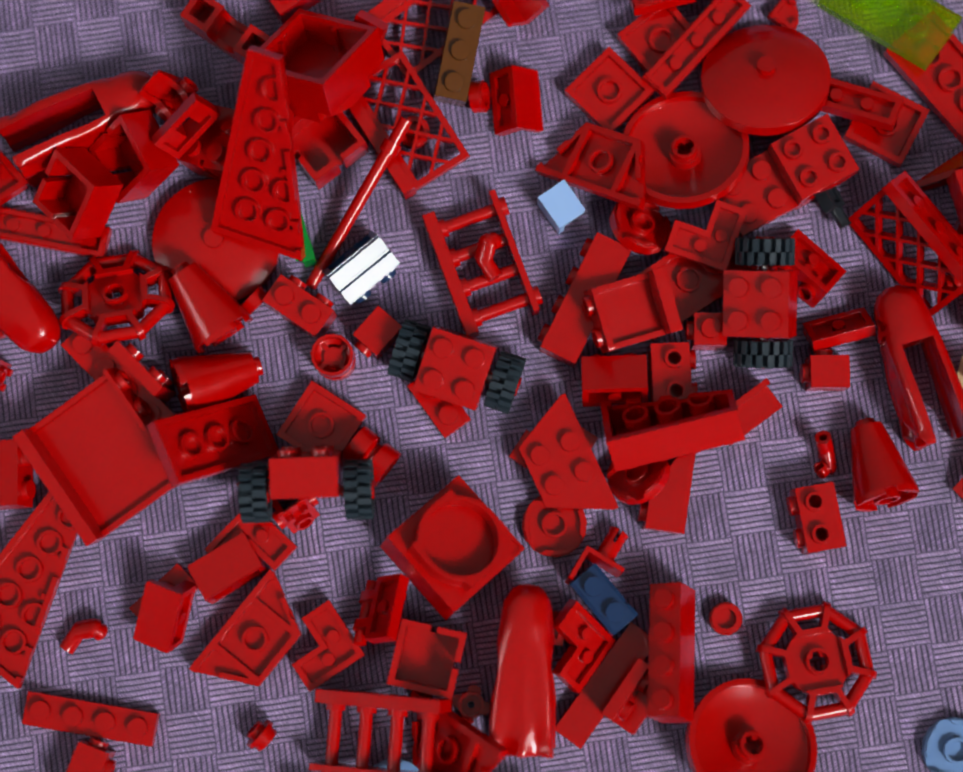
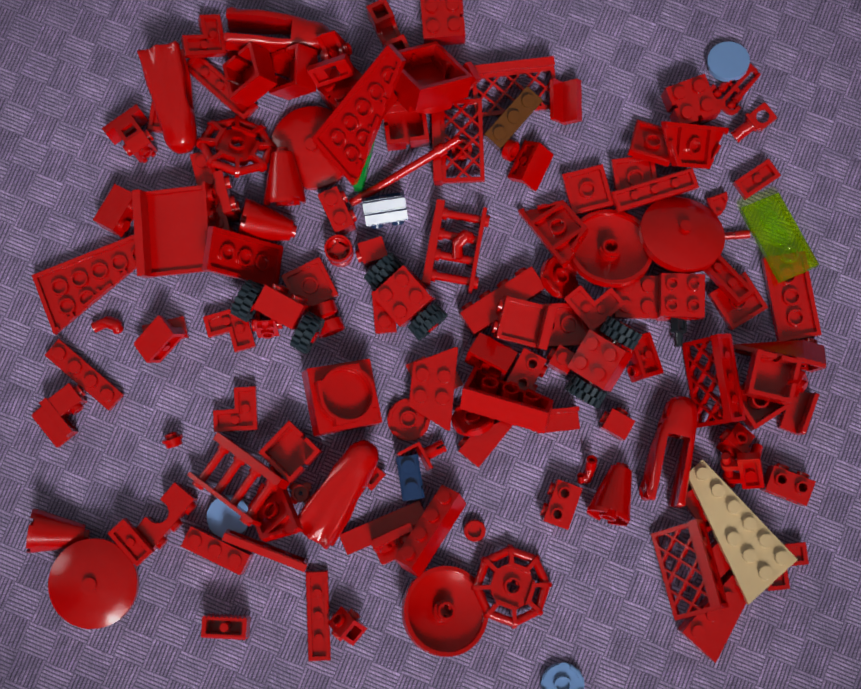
camera: 30 degrees right, 0 degrees up
red panel [187,533,269,604] -> none
red wing [189,569,302,686] -> none
red tile [241,286,268,315] -> none
red plate [353,573,409,646] -> none
light blue panel [537,180,585,234] -> none
red plate [552,599,616,693] -> none
red plate [802,307,876,352] -> none
none -> red pin [724,230,750,240]

